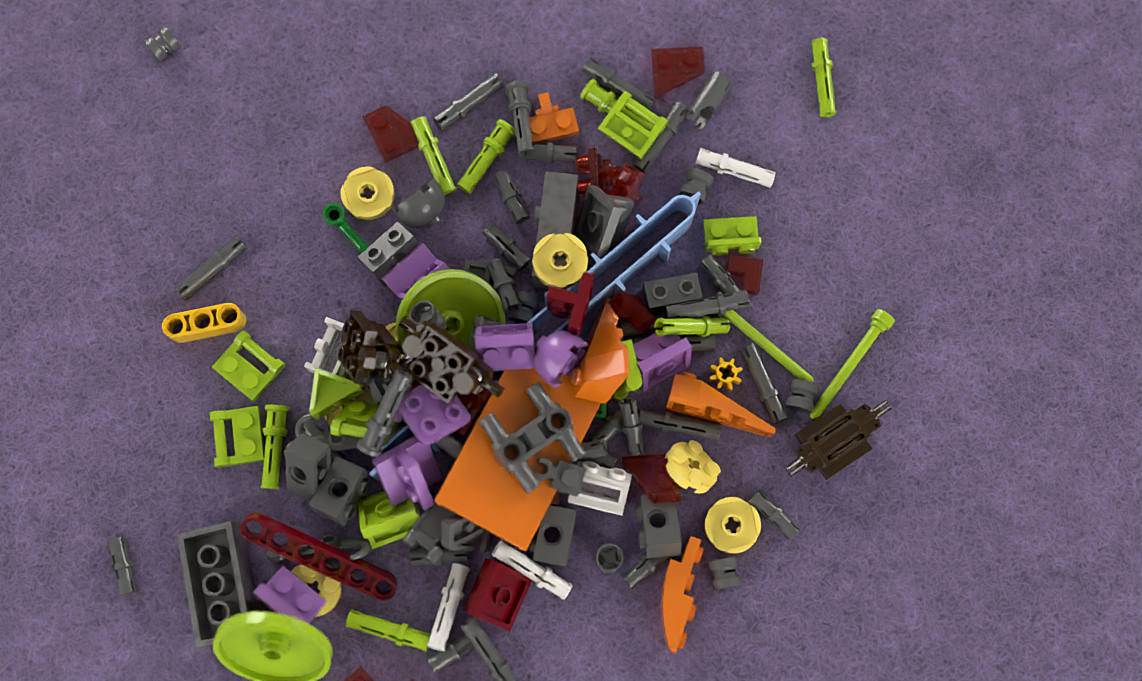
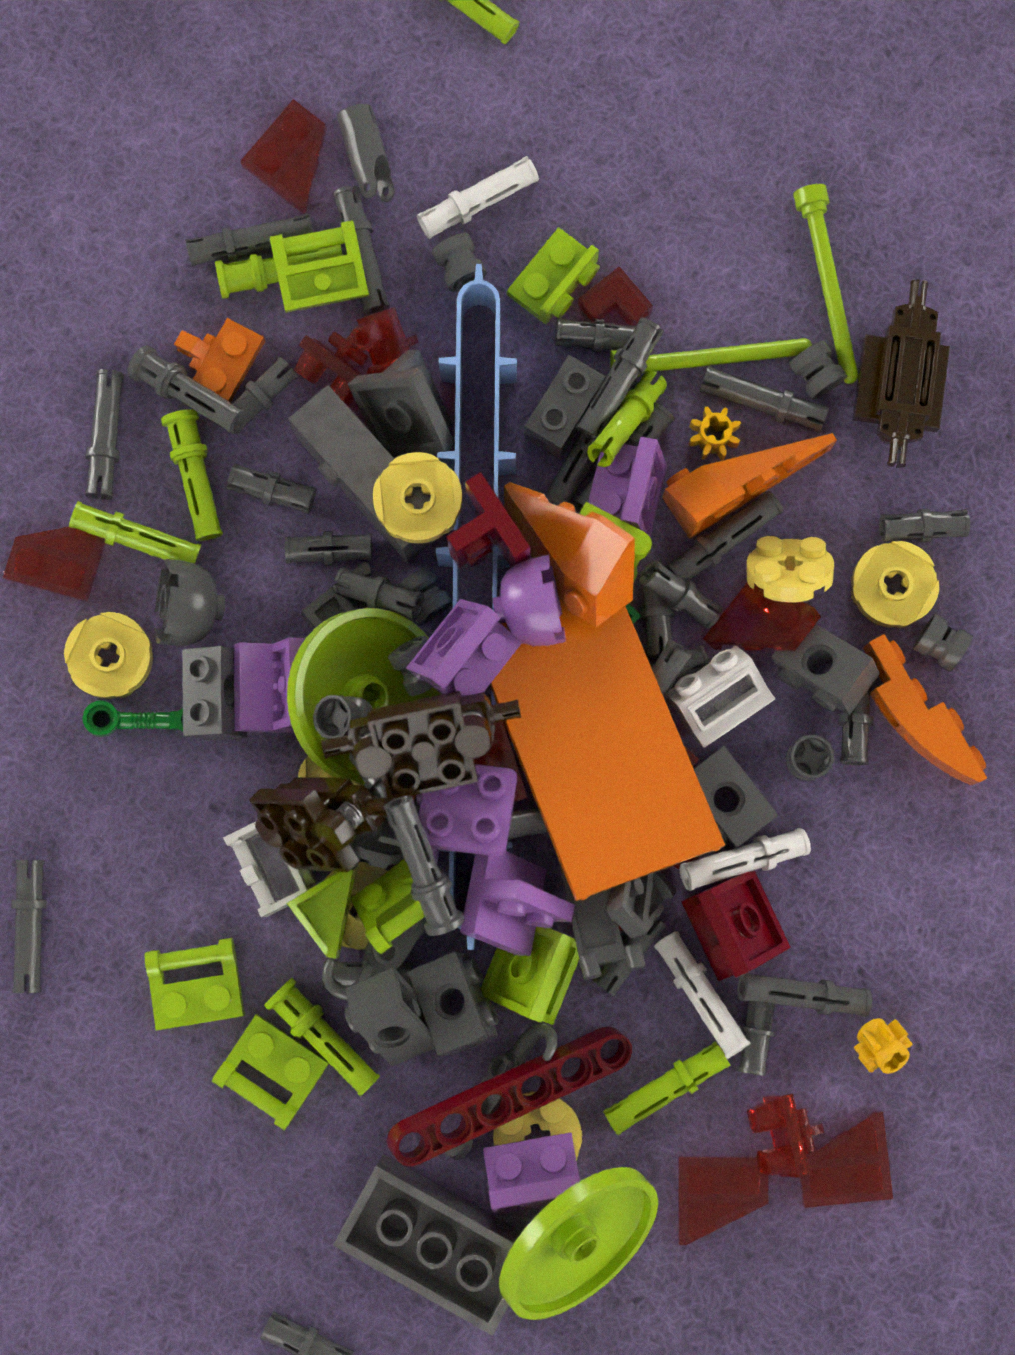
camera: 45 degrees left, 5 degrees up
yellow beam [162,303,246,343] -> none
dark grey piece [479,382,587,494] -> none
dark grey plate [534,458,586,497] -> none
clear red piece [608,291,656,332] -> none

